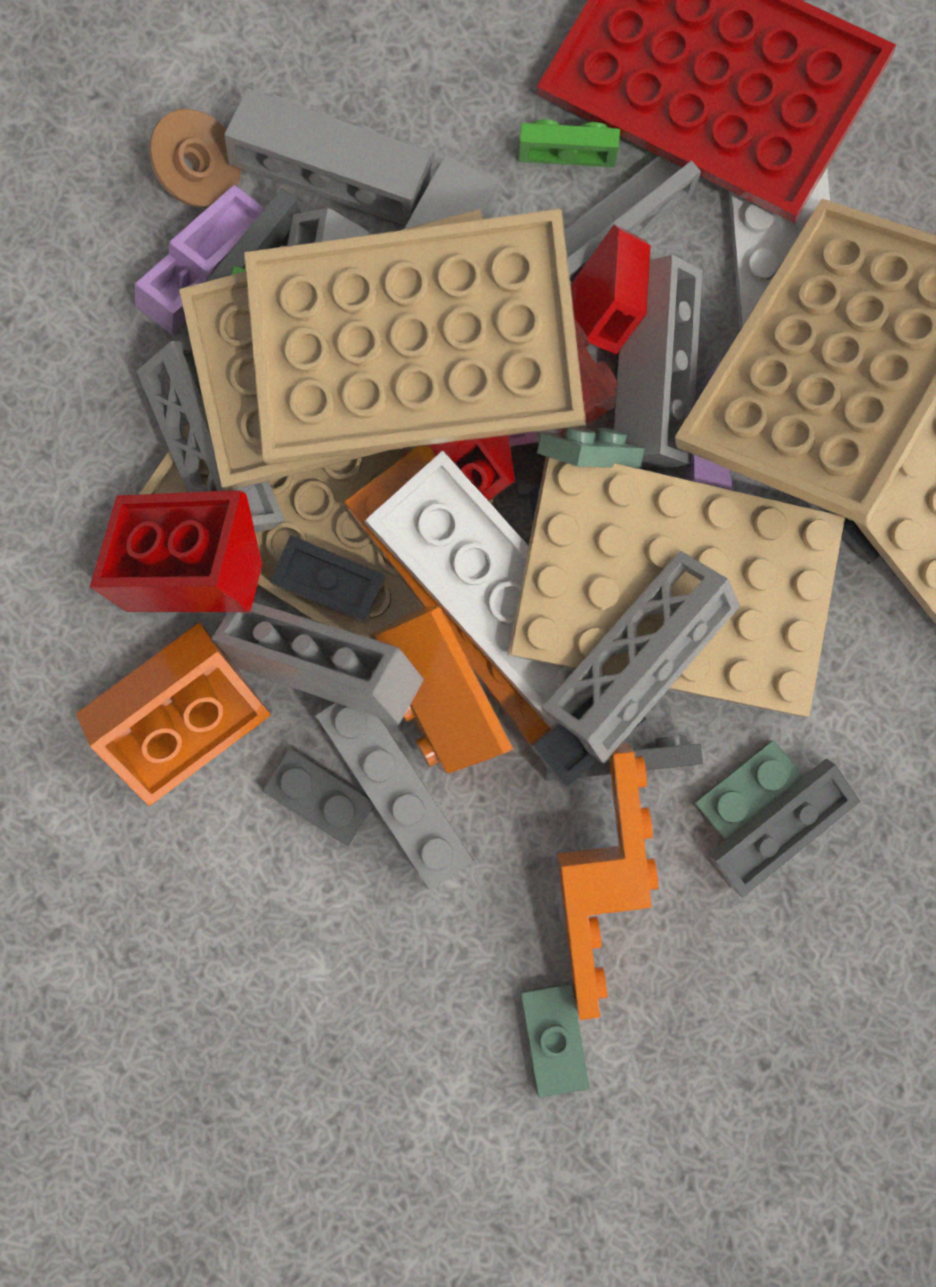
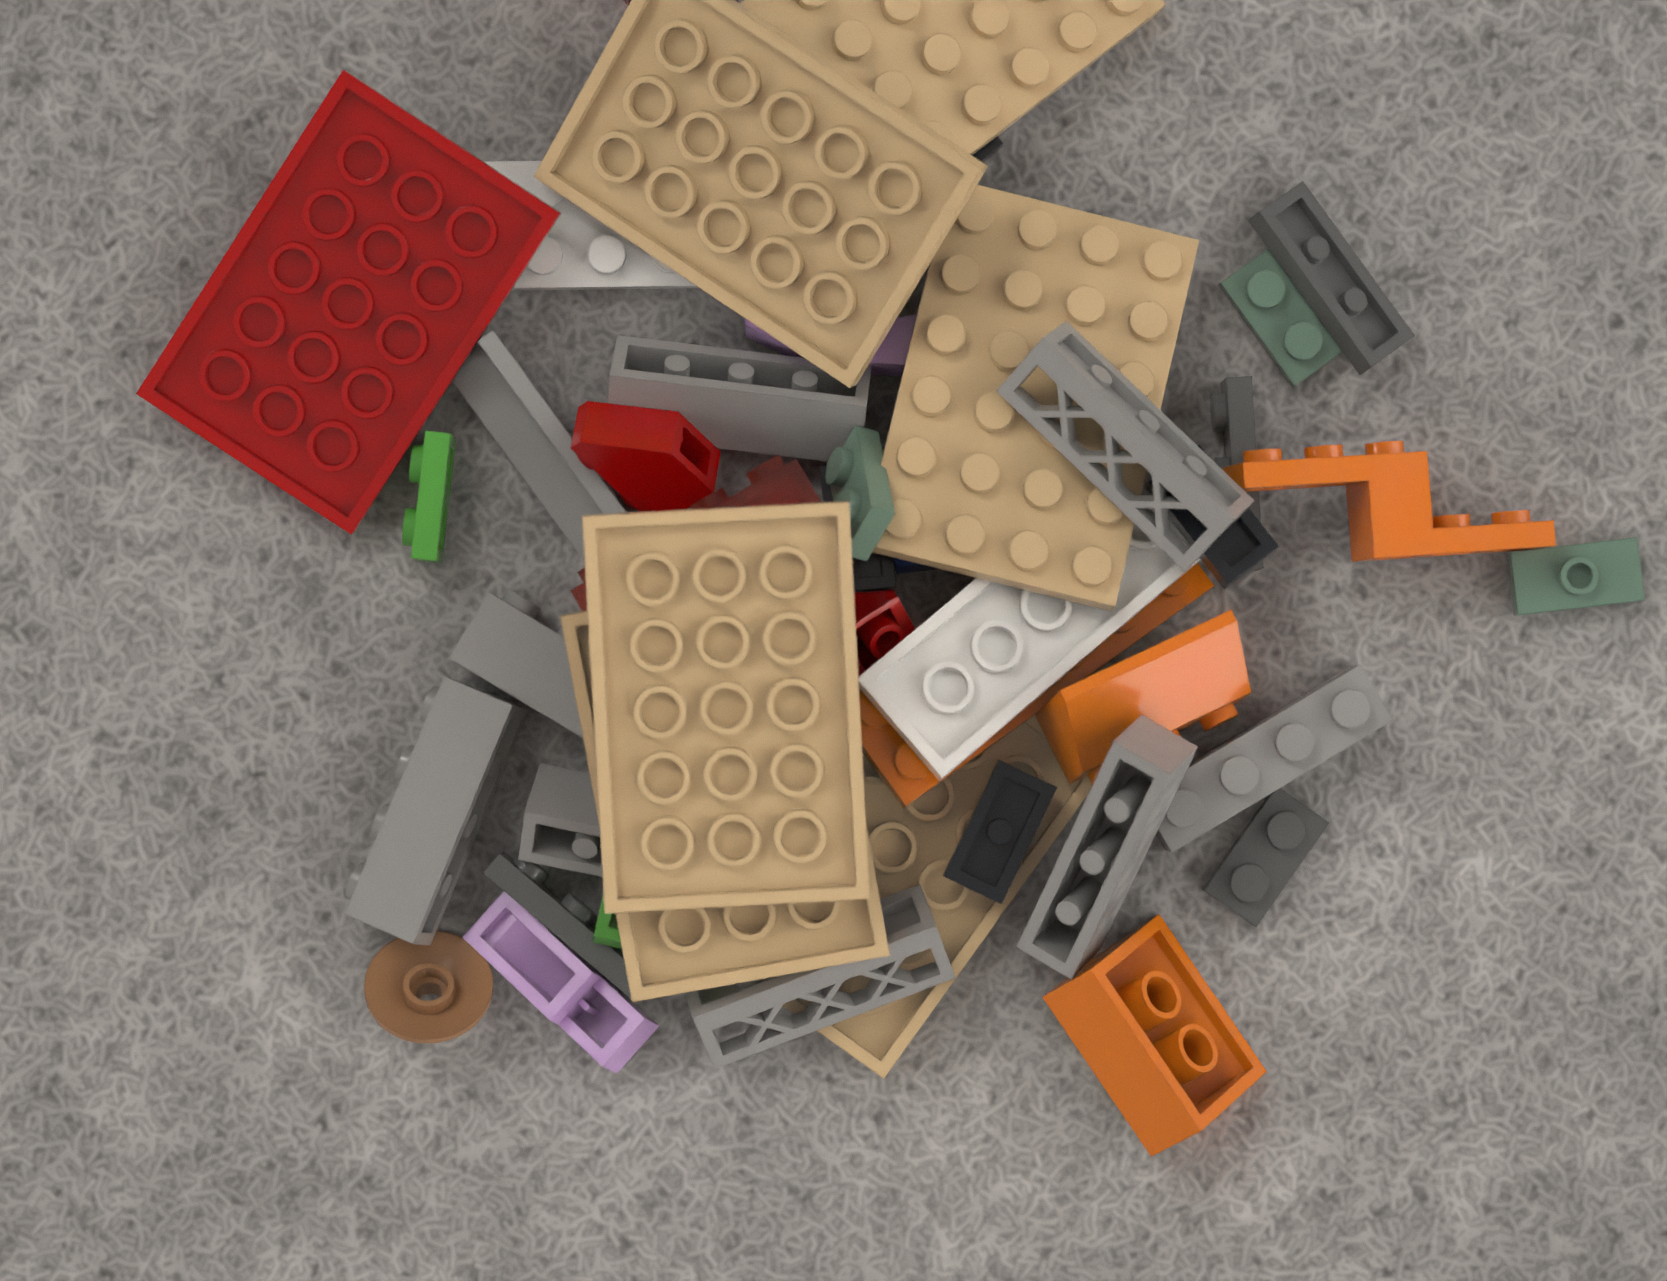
camera: 90 degrees left, 5 degrees up
red slope [90,490,262,612] -> none

